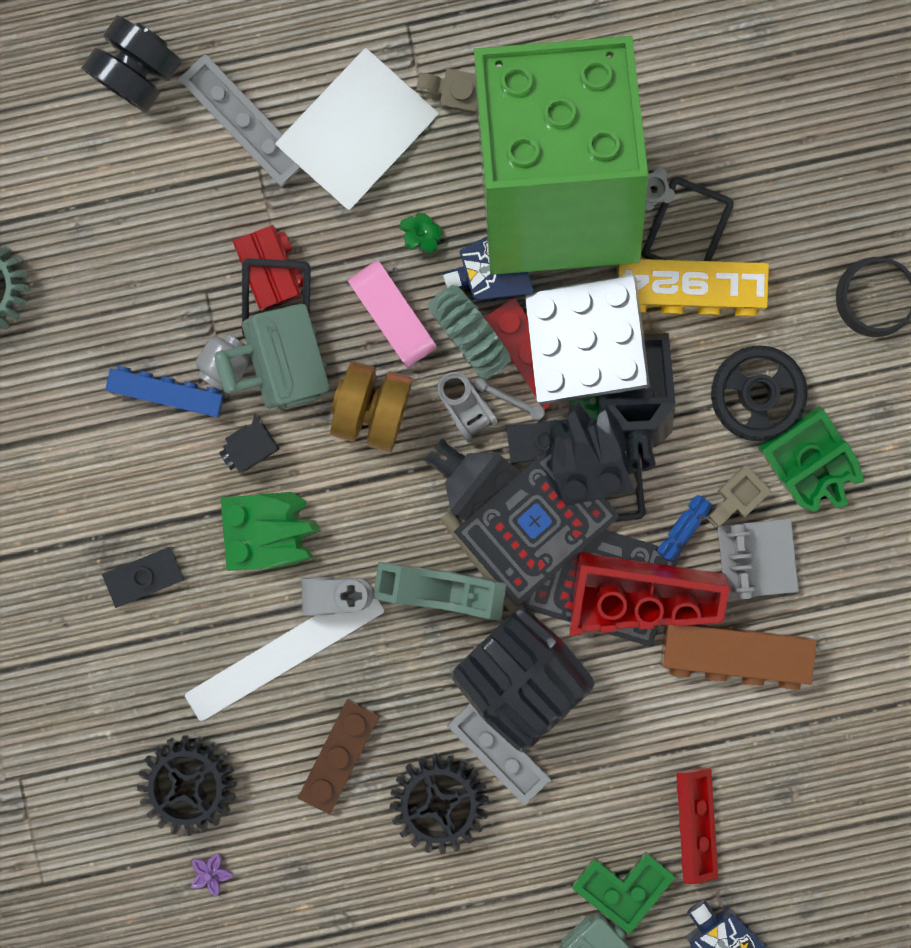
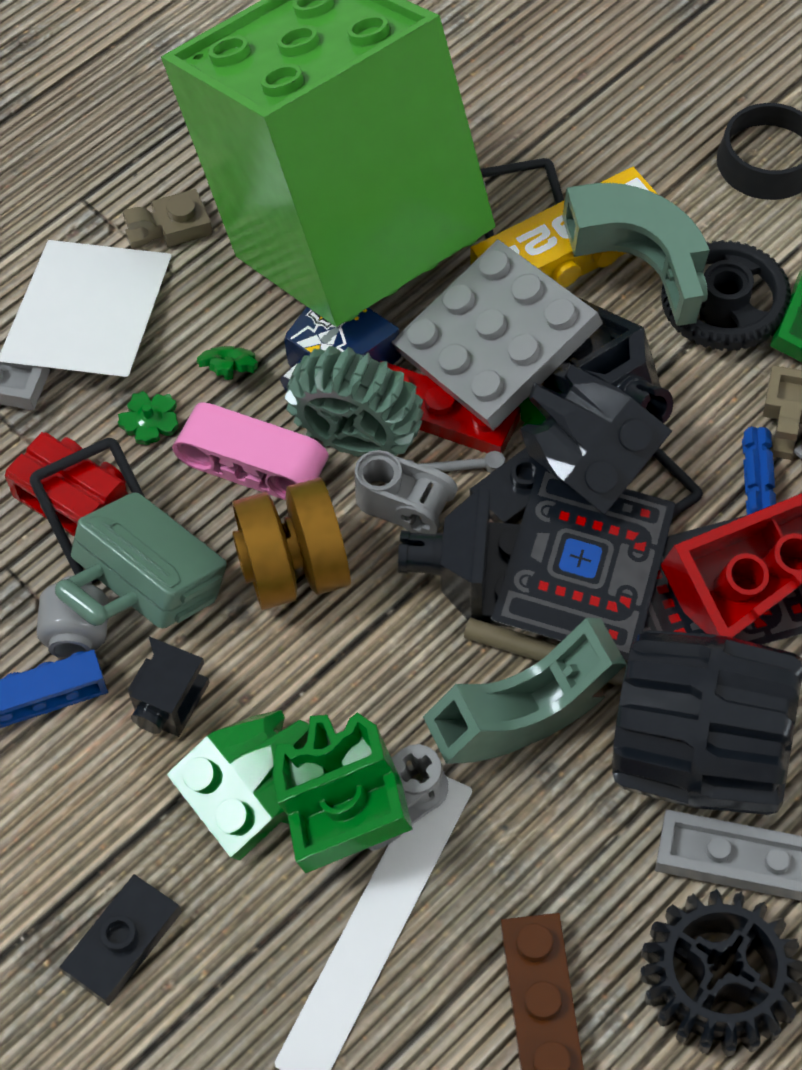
camera: 30 degrees left, 30 degrees down
none -> green plant [118,391,179,445]
none -> green plate [273,712,413,874]
none -> sand green arch [562,183,710,326]

